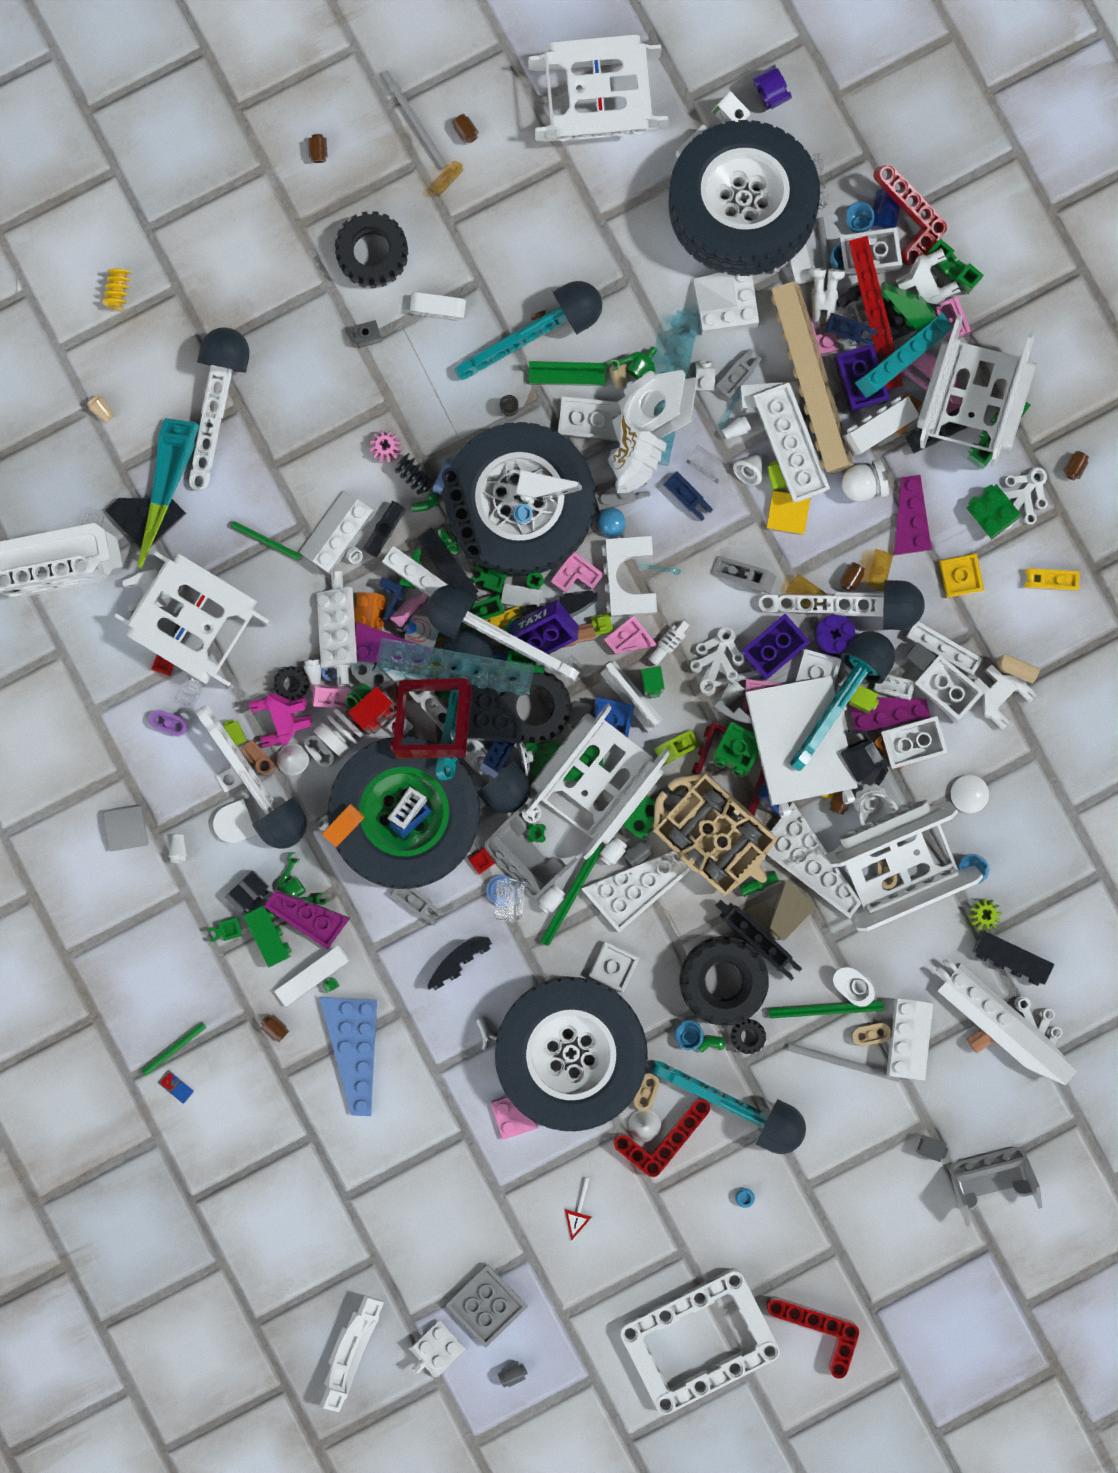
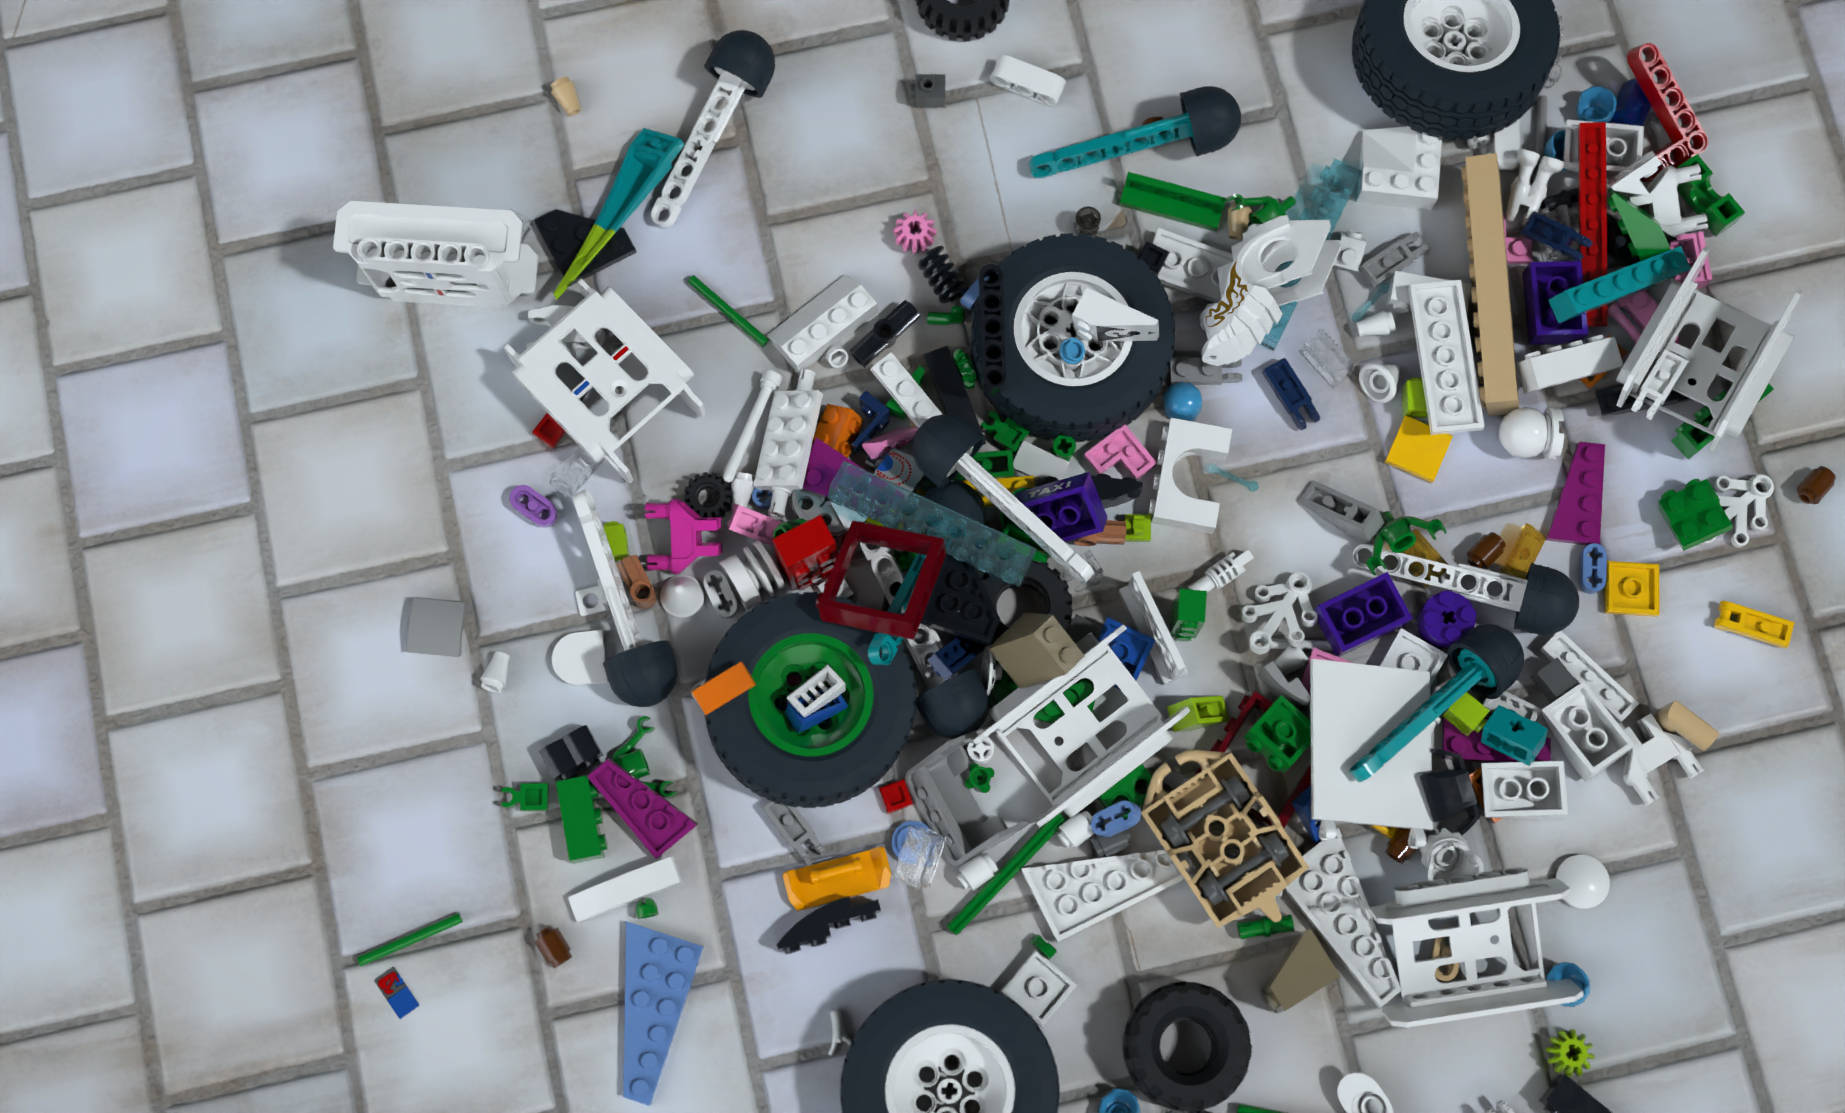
camera: 15 degrees right, 10 degrees down
bright pink wing [603,615,656,654] -> none
black hinge [715,899,802,981] -> none
none -> white piece [723,370,783,482]
none -> light orange piece [783,846,891,911]
none -> dark tan slope [988,613,1084,689]
none -> green tile [1029,935,1057,960]
none -> medium blue beam [1091,800,1141,837]
none -> black tile [1138,241,1170,276]
none -> green piece [1366,511,1447,576]
none -> teal brick [1481,705,1548,766]
none -> medium blue beam [1579,543,1607,594]
none -> white slope [1608,151,1661,196]
none -> white hinge [1631,349,1688,420]

